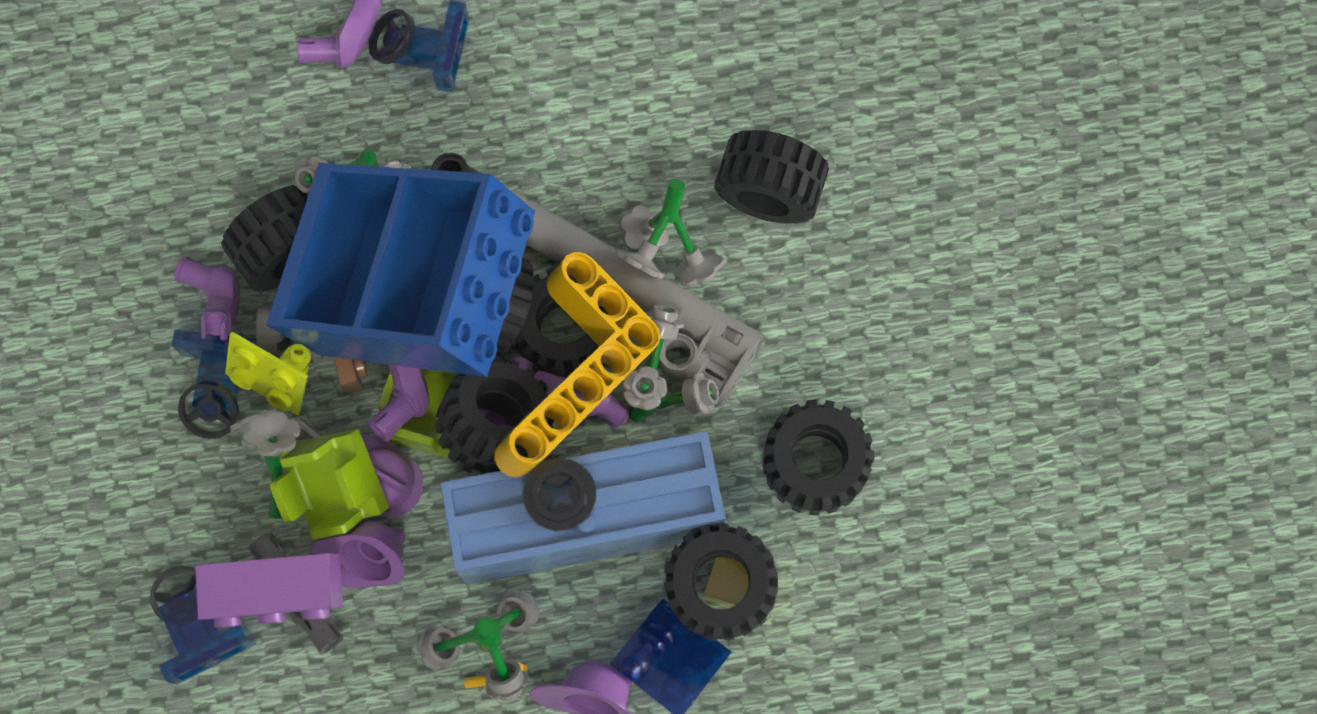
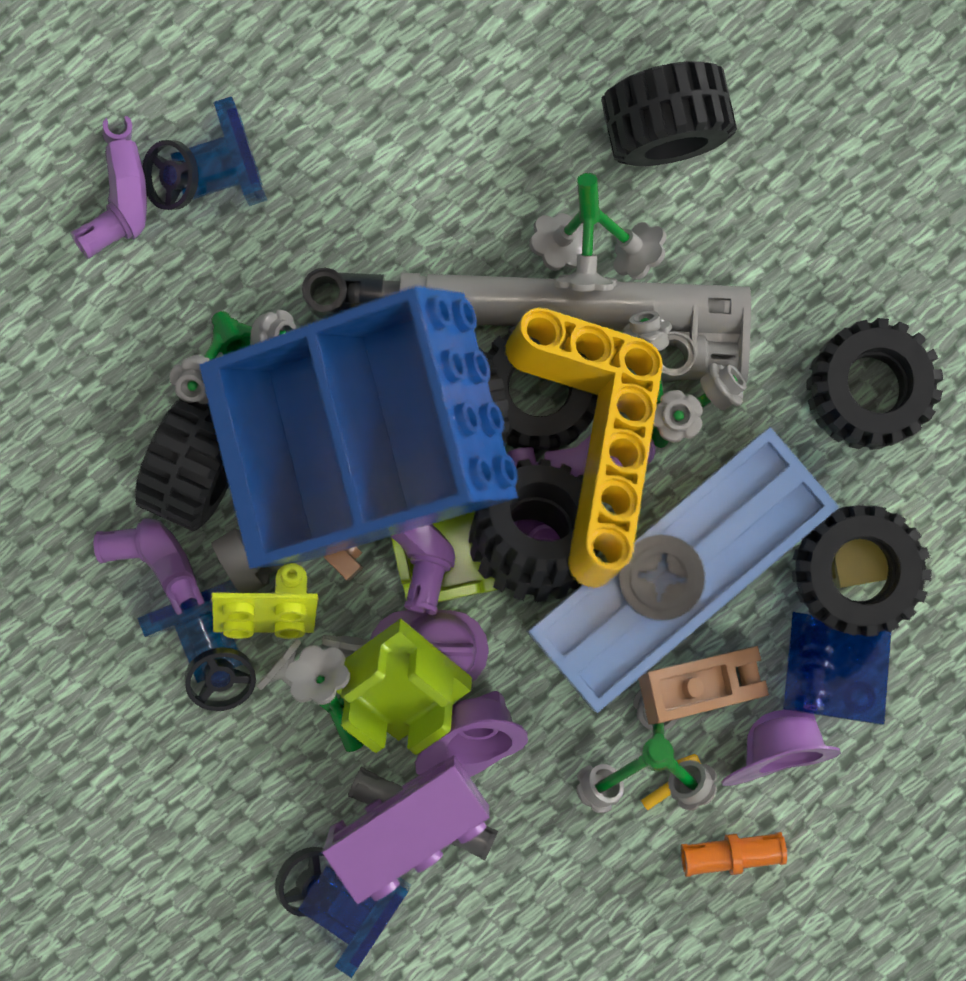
camera: 30 degrees left, 10 degrees up
none -> medium nougat plate [638,646,769,724]

